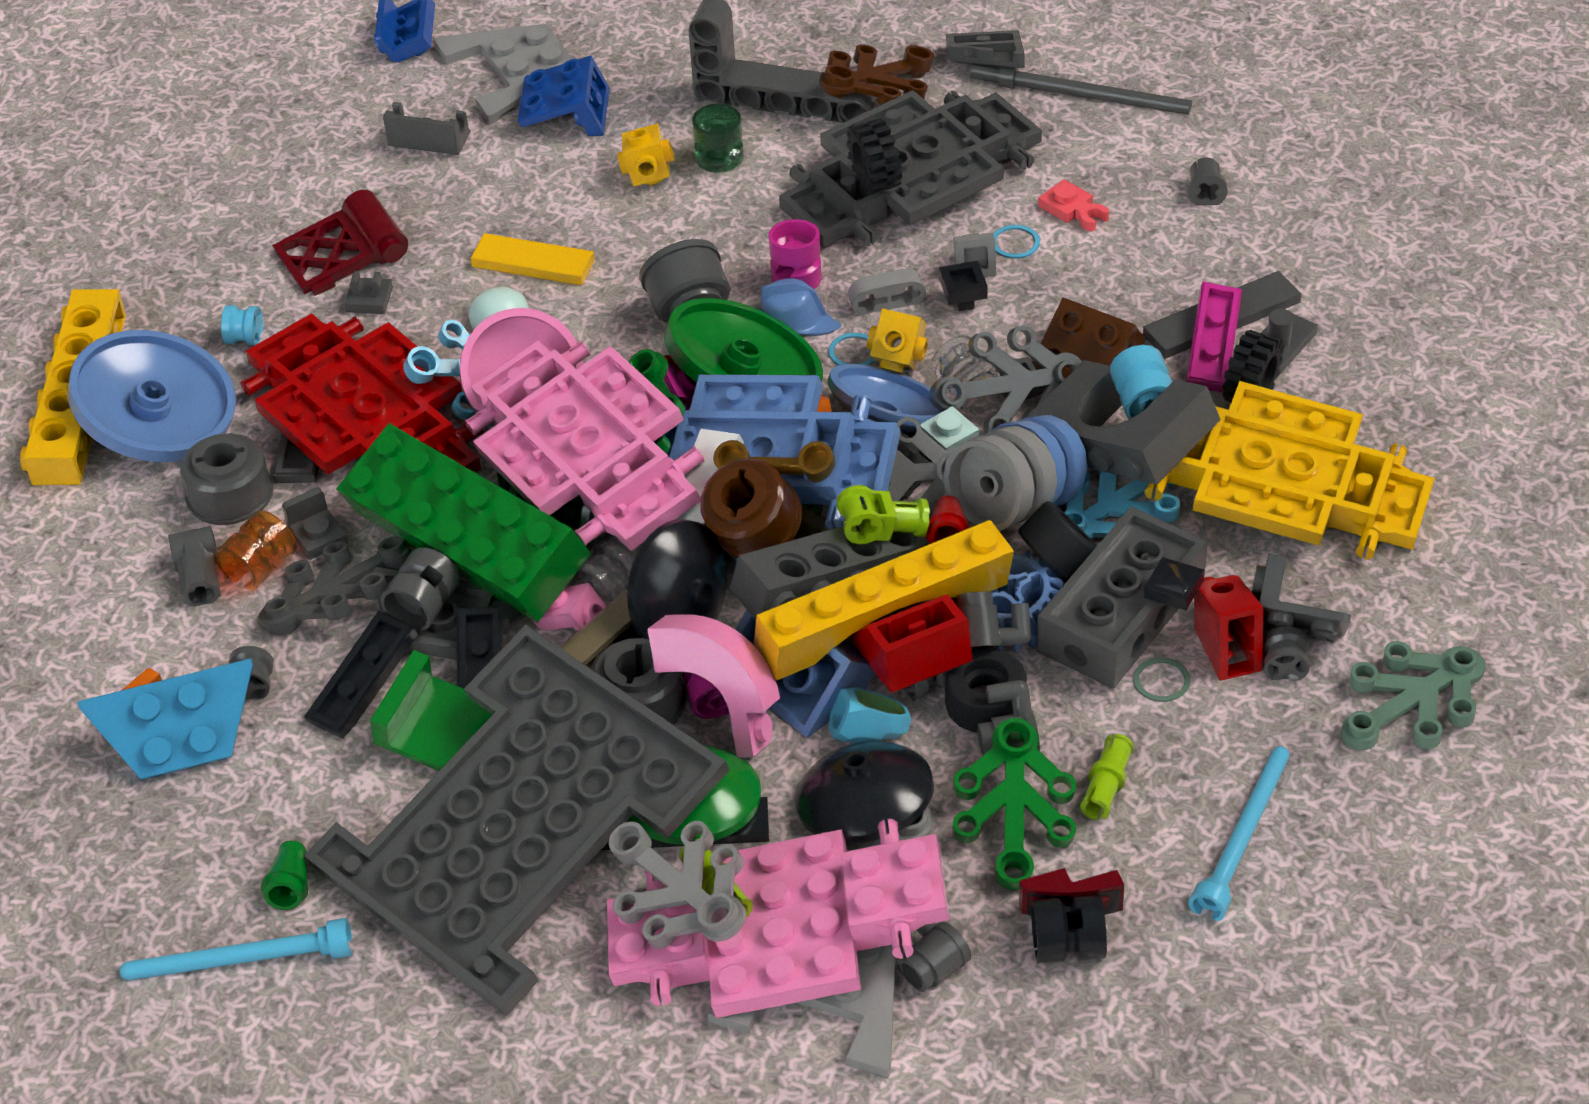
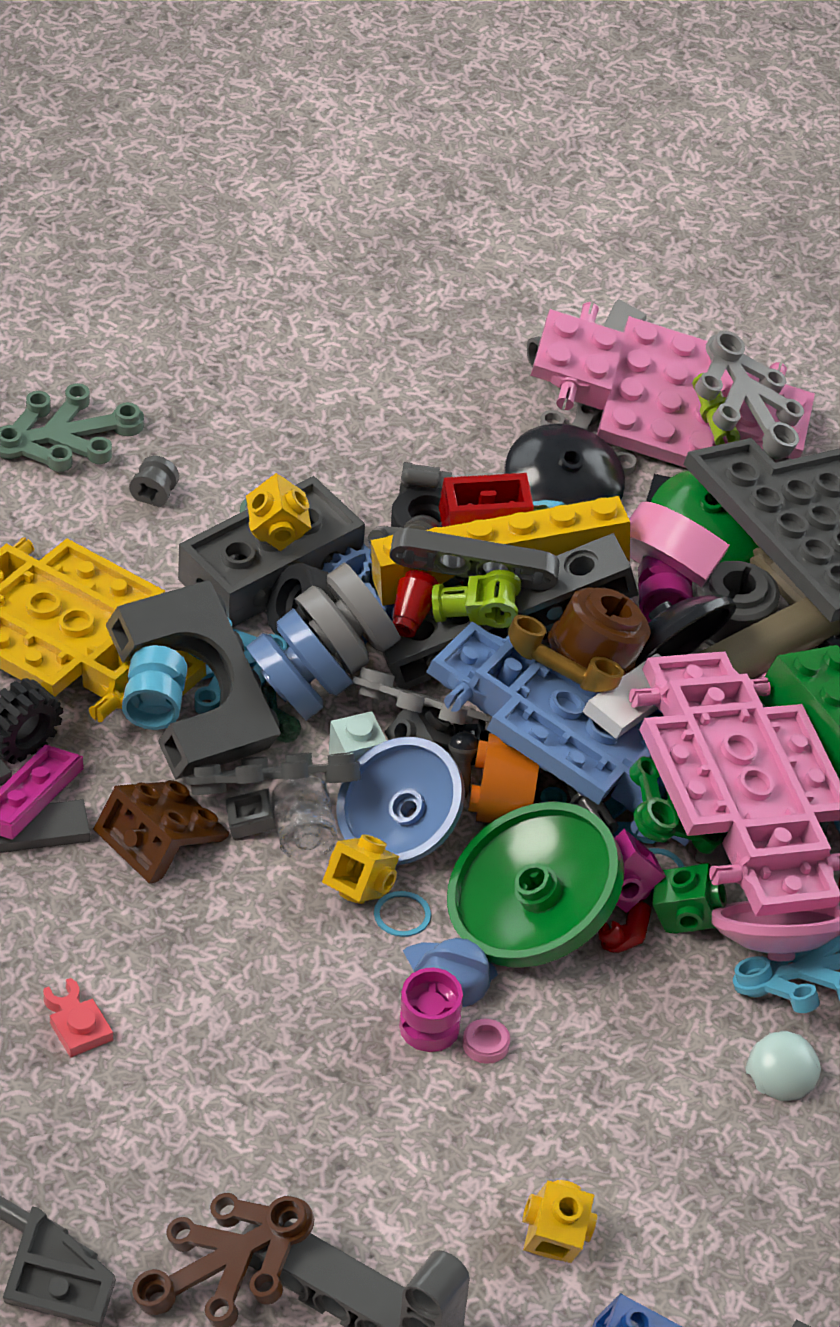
camera: 170 degrees left, 0 degrees up
yellow tile [470,233,595,285] -> none
dark grey wheel [639,239,731,323] -> none
clear green wheel [692,103,744,173] -> none
dark grey piece [779,90,1042,248] -> none
black tyre [847,118,902,195] -> none
light grey beam [848,269,926,315] -> none
black tile [939,260,988,311] -> none
green plant [952,718,1076,890] -> none
light grey tile [953,233,997,277] -> none
medium azure piece [993,225,1040,258] -> none
dark red slope [1019,868,1124,916] -> none
black wheel [1031,895,1107,964] -> none
lime pin [1080,734,1134,820] -> none
black tile [1144,557,1204,610] -> none
medium azure piece [1188,746,1290,921] -> none
red torso [1194,575,1263,681] -> none
dark grey bracket [1251,554,1351,642] -> none
none -> yellow brick [246,473,311,551]
none -> dark grey beam [390,528,560,590]
none -> bright pink tile [463,1019,510,1064]

